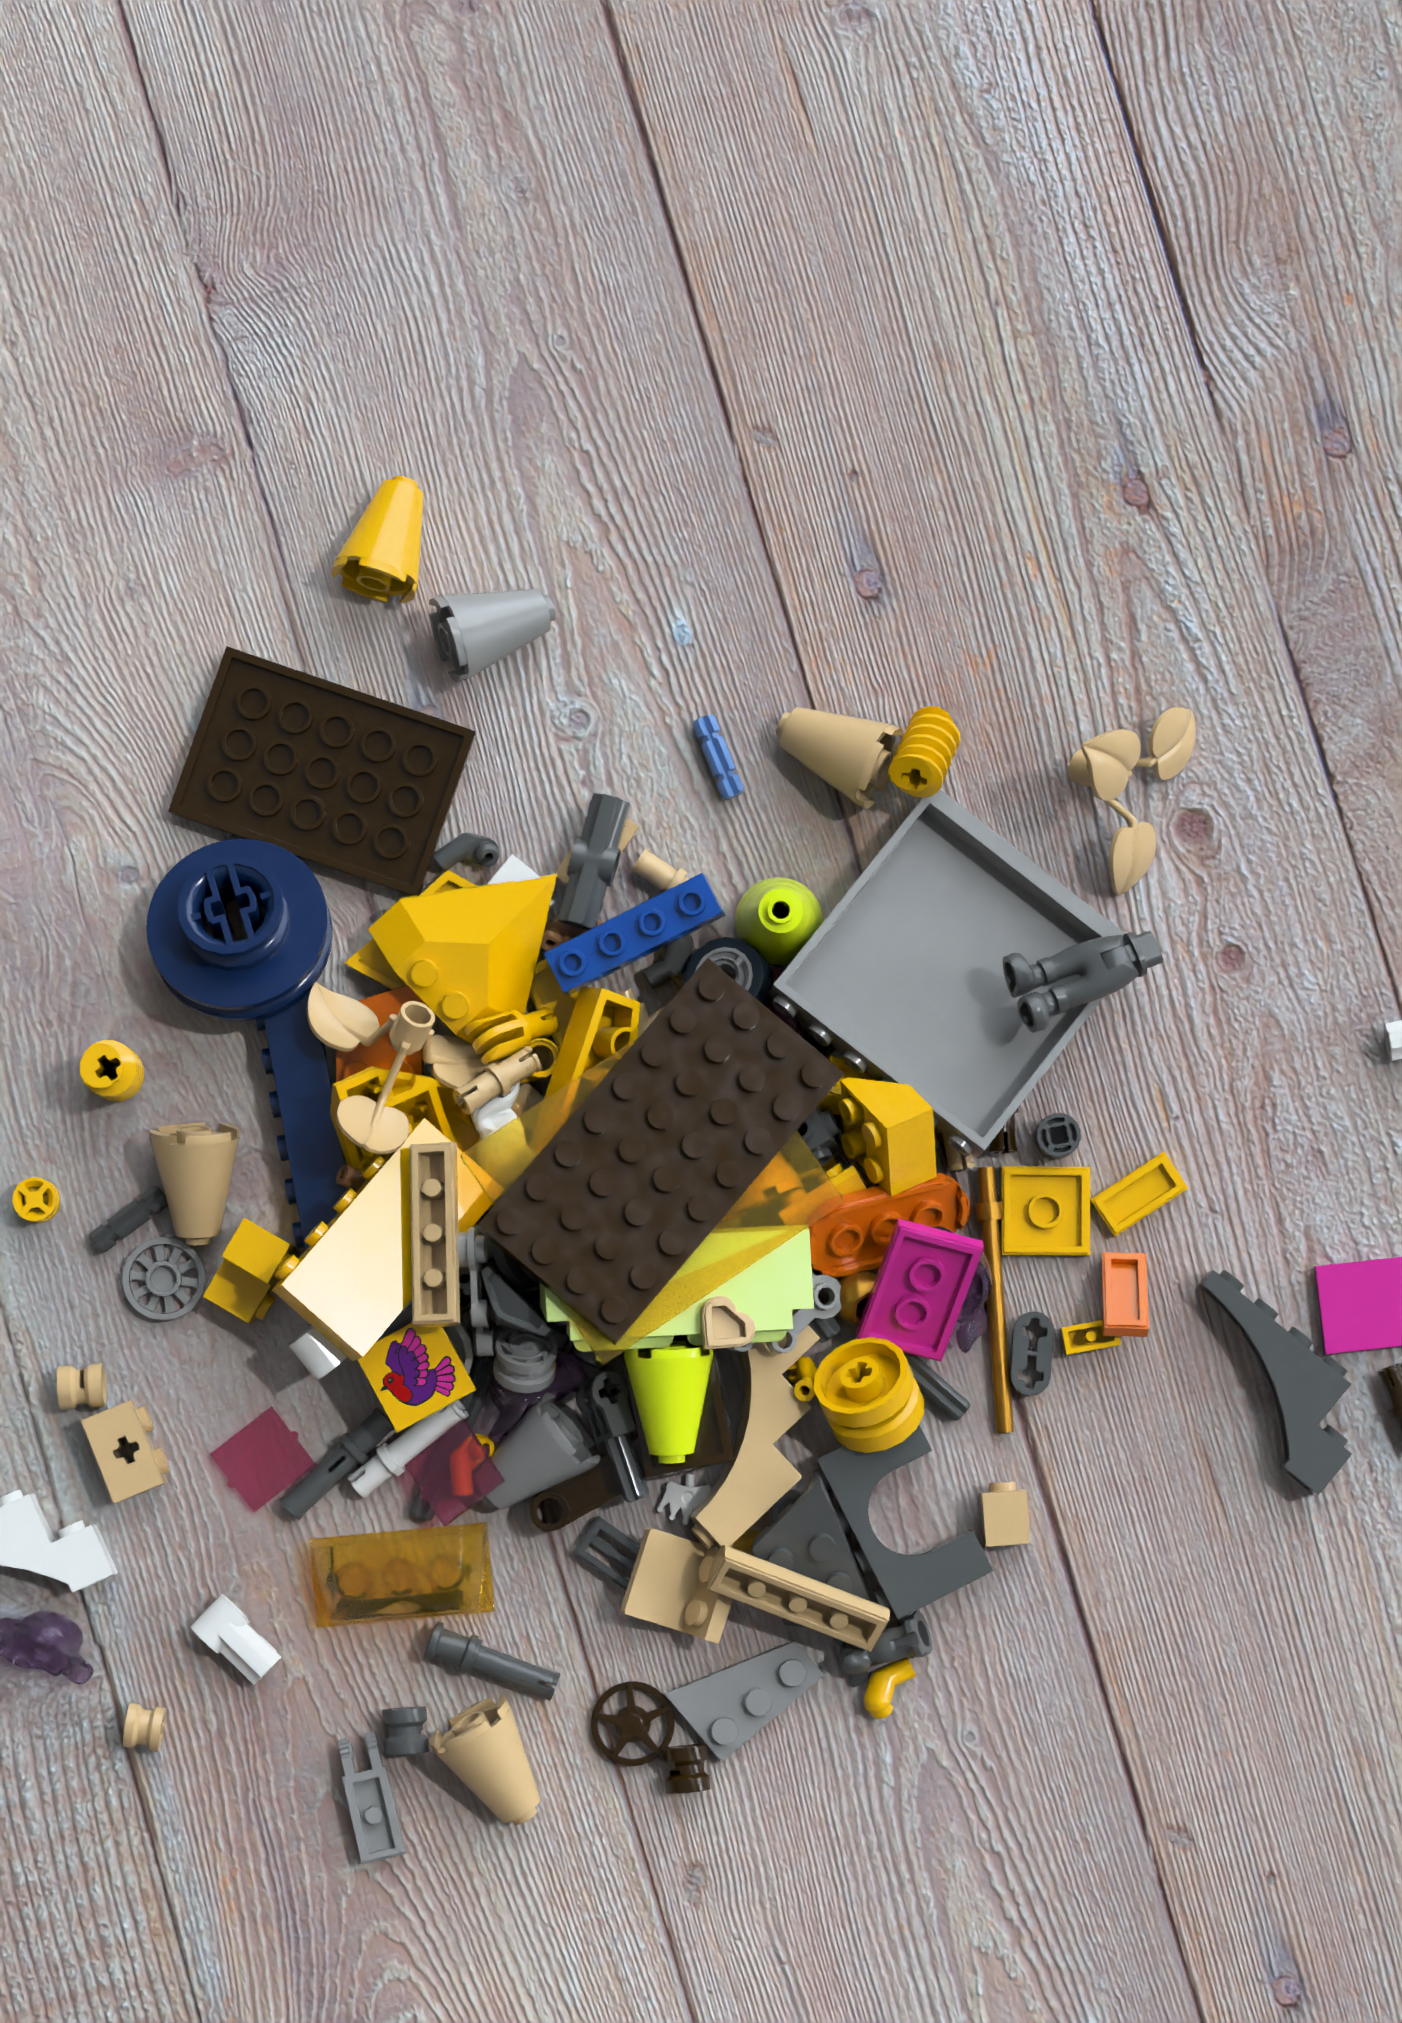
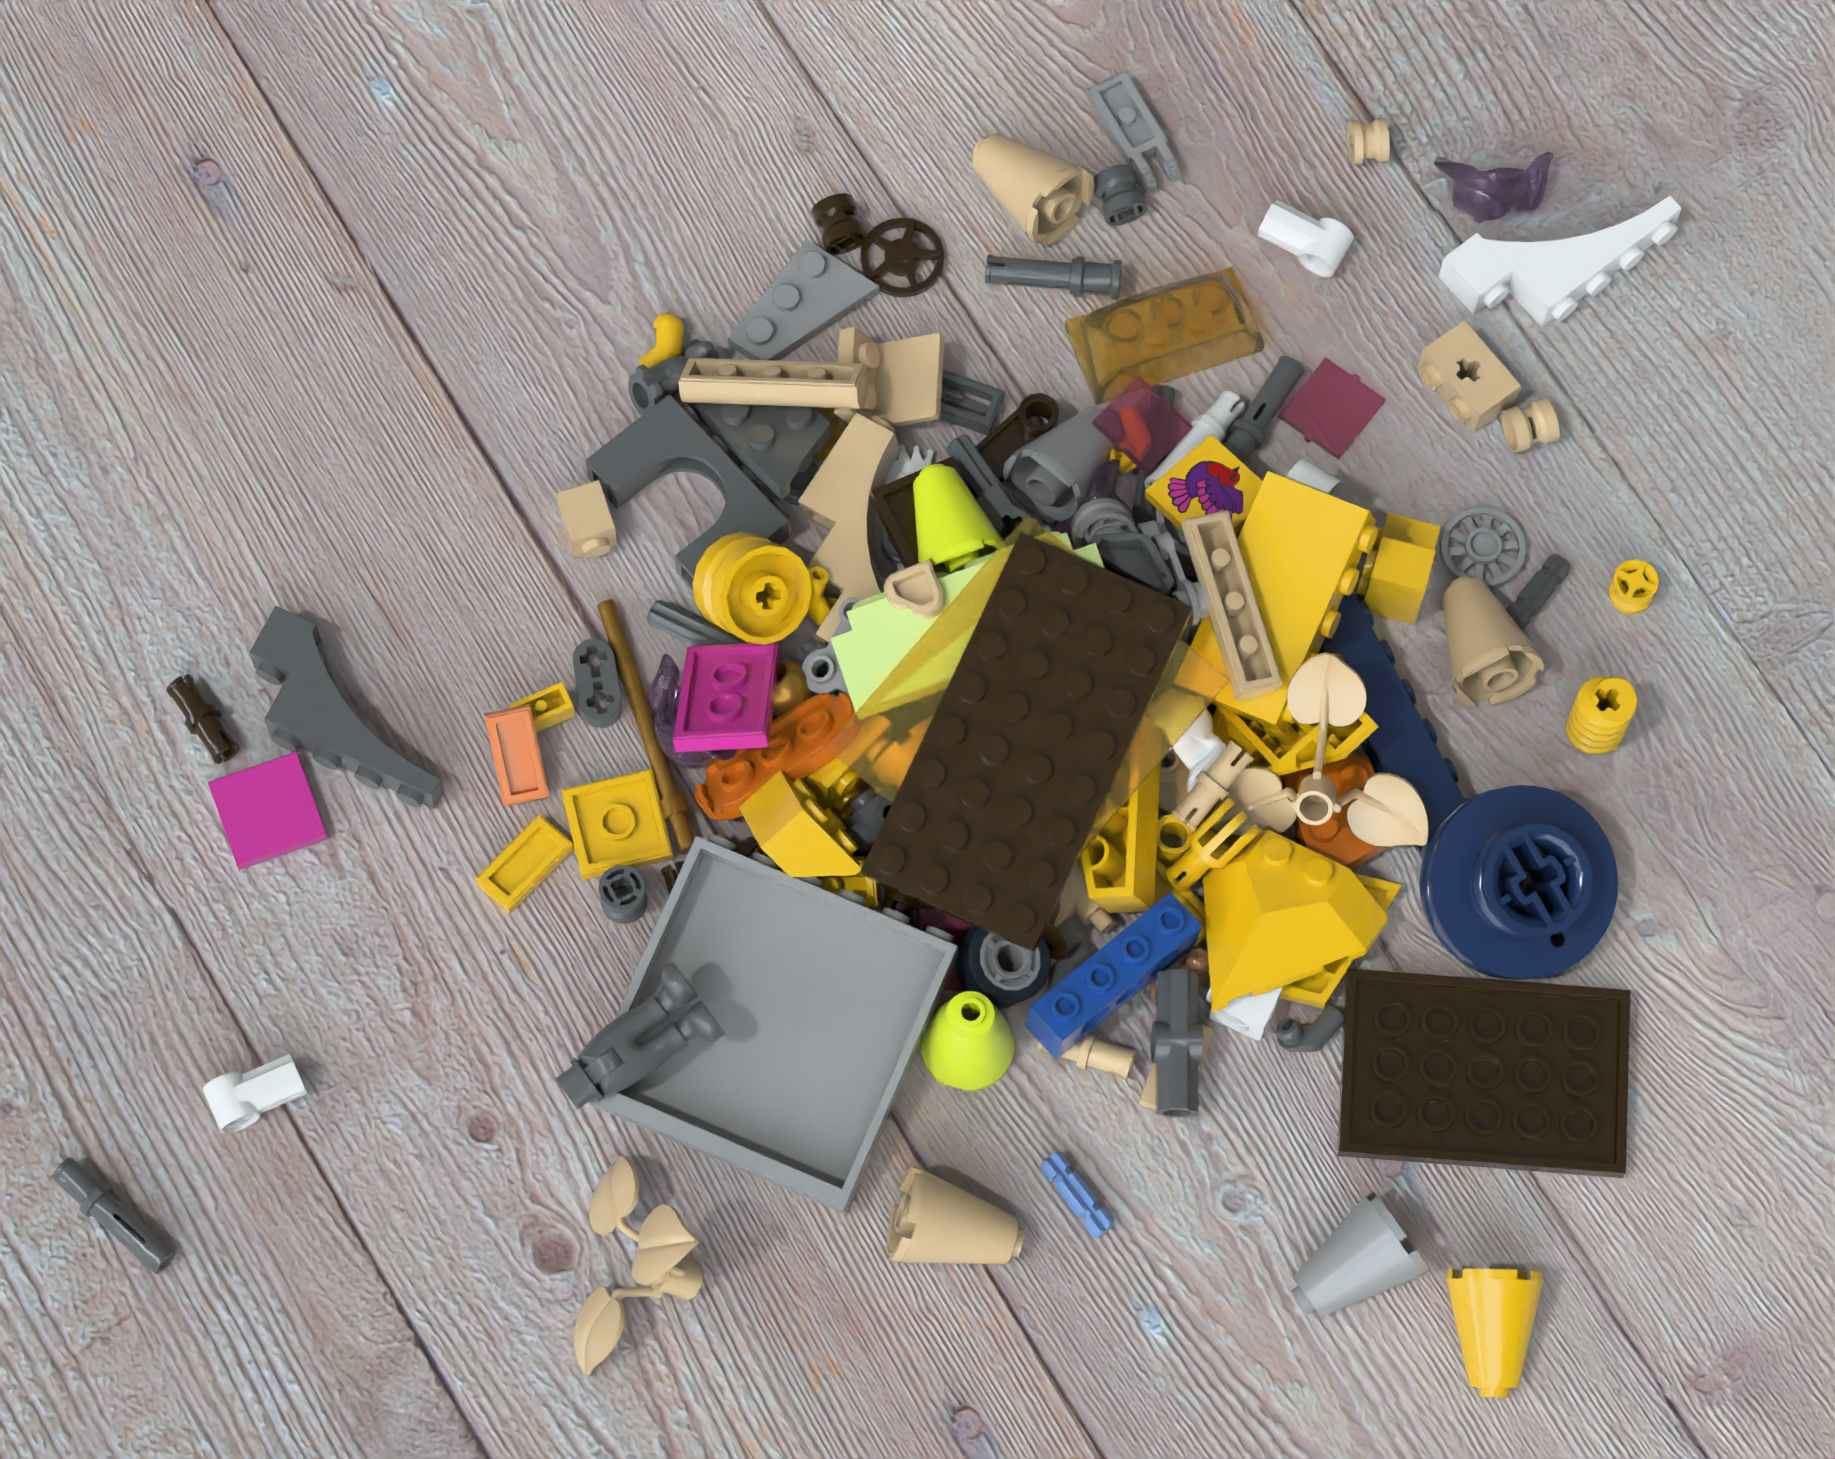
camera: 165 degrees right, 15 degrees down
yellow piece [887,706,961,798] -> none

